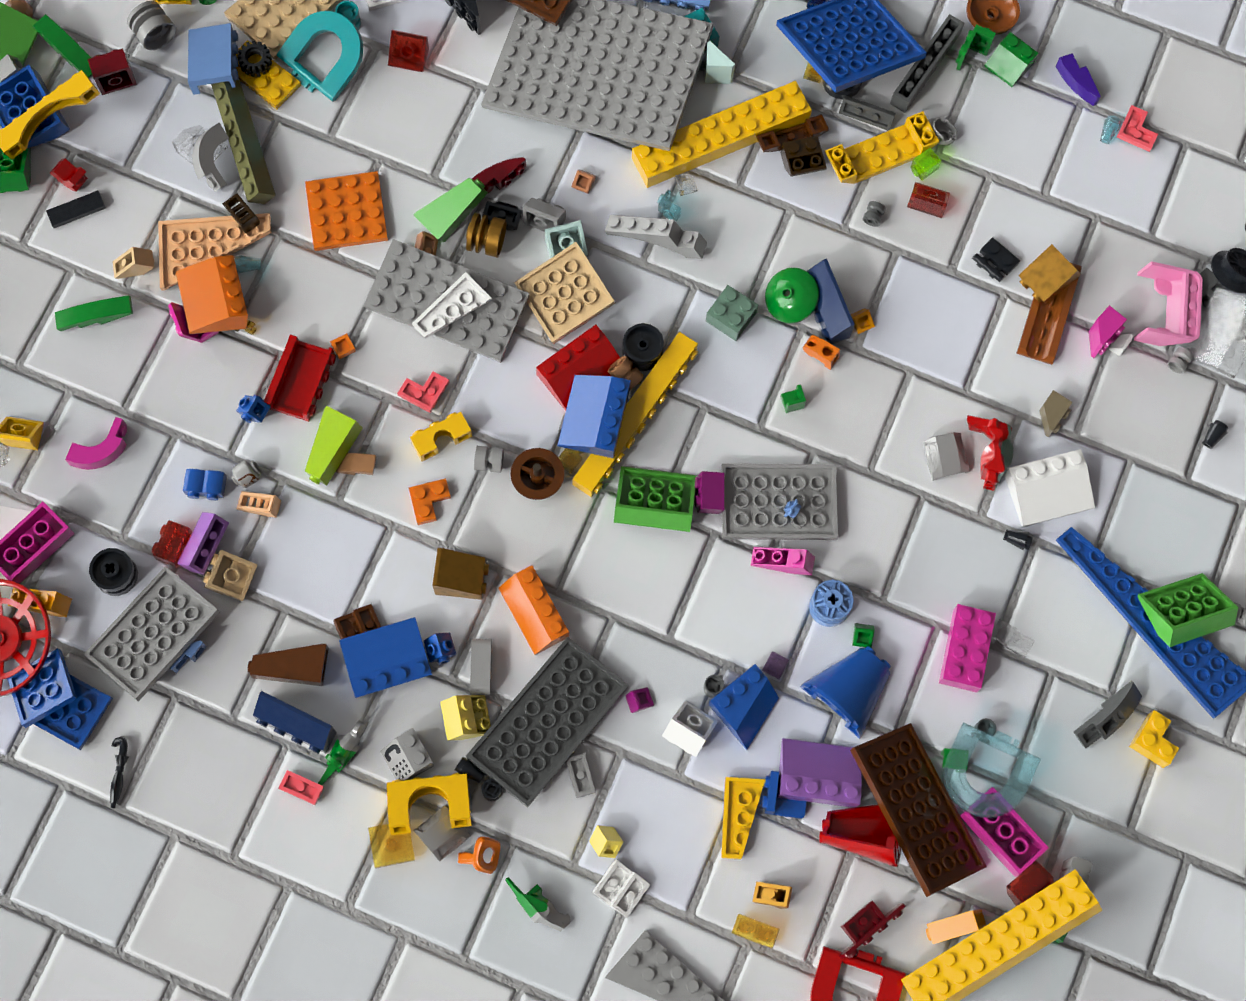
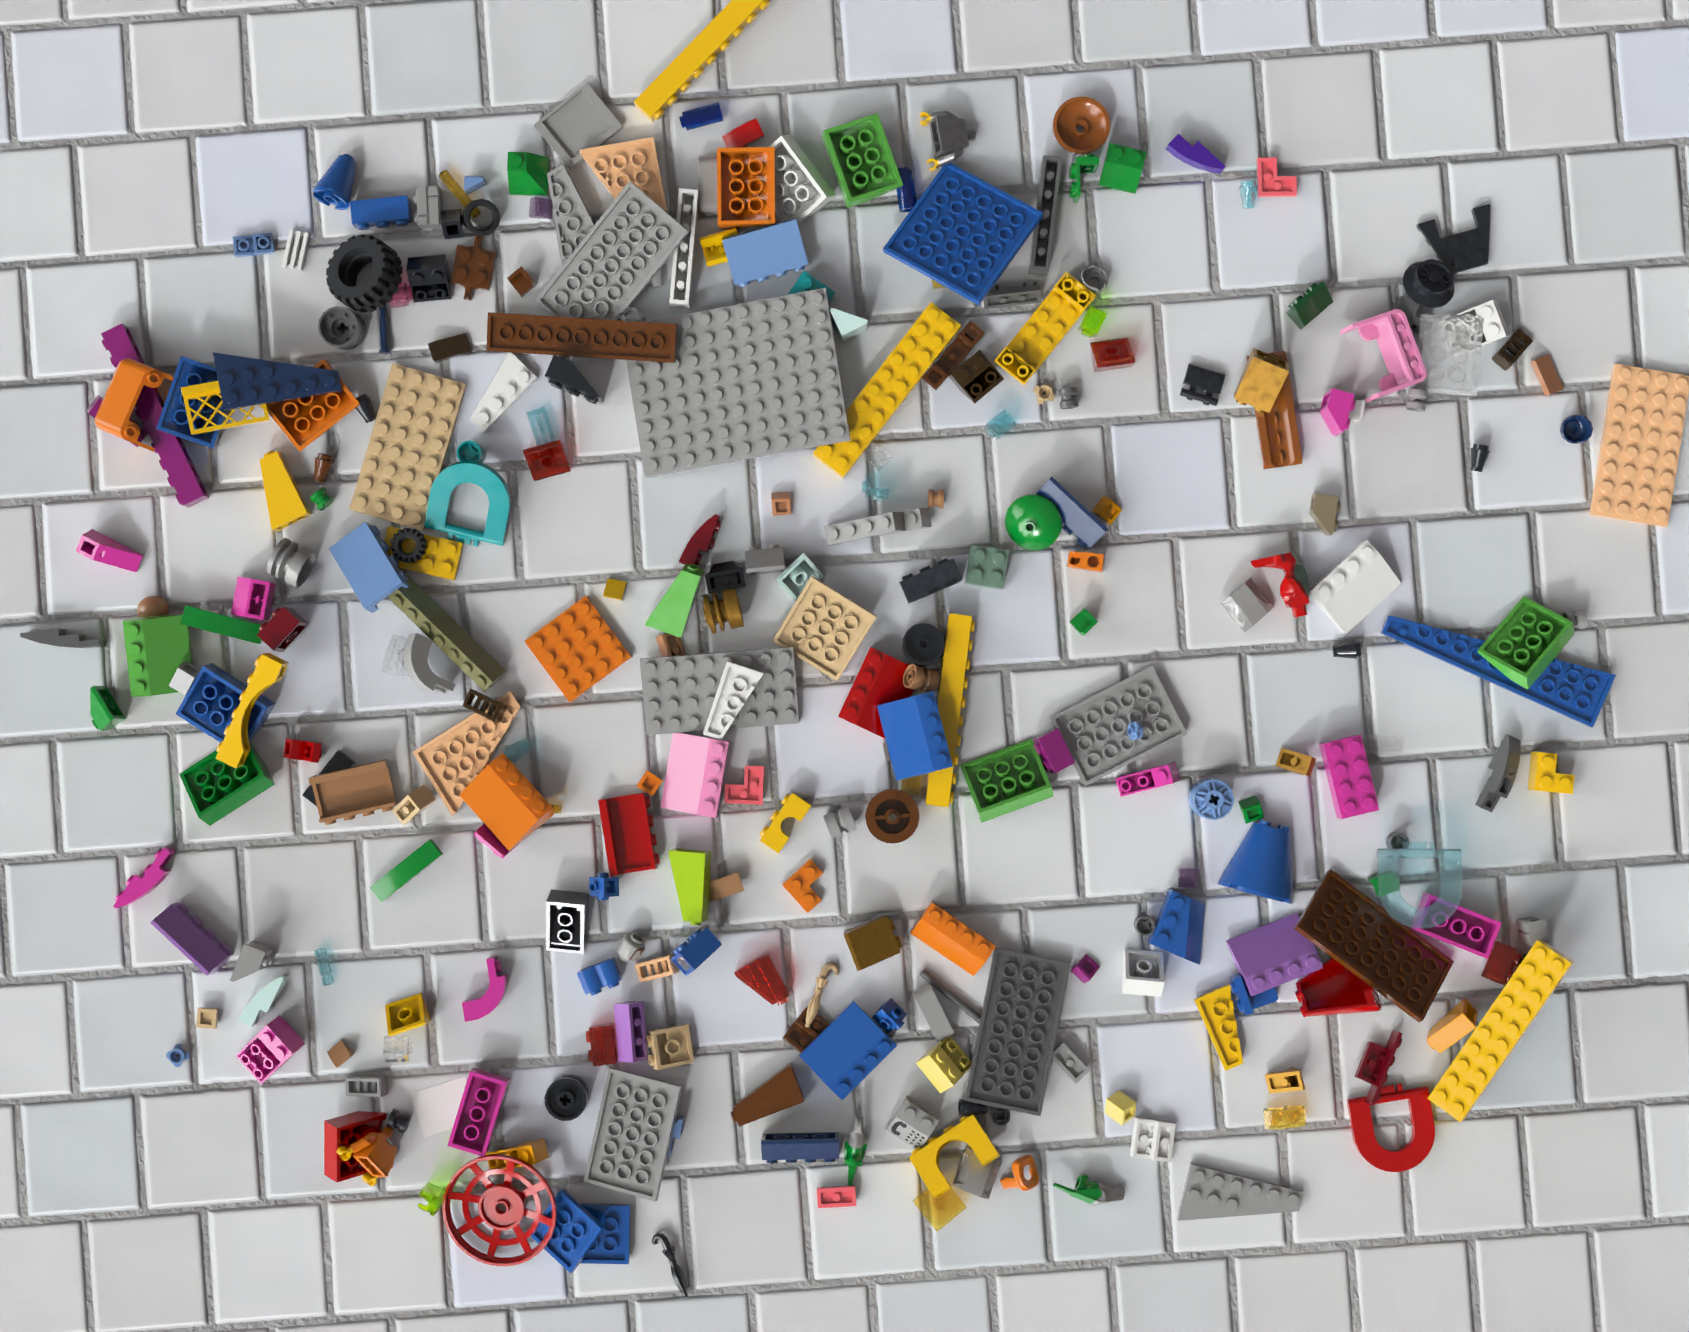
camera: 20 degrees left, 15 degrees up
none -> dark pink slope [231,577,276,621]
none -> medium nougat panel [308,759,398,825]
none -> clear light blue tile [526,407,557,449]
none -> black slope [546,889,589,954]
none -> yellow slope [603,578,627,601]
none -> bright pink slope [660,733,730,818]
none -> blue piece [671,927,722,976]
none -> clear red slope [734,953,790,1006]
none -> tan piece [805,963,839,1028]
none -> black wedge [899,558,963,604]
none -> dark grey bar [919,969,981,1024]
none -> medium nougat wheel [928,489,944,508]
none -> clear light blue brick [986,409,1017,440]
none -> tan plate [1033,383,1055,404]
none -> pearl gold slope [1275,748,1316,777]
none -> dark green slope [1286,281,1333,330]

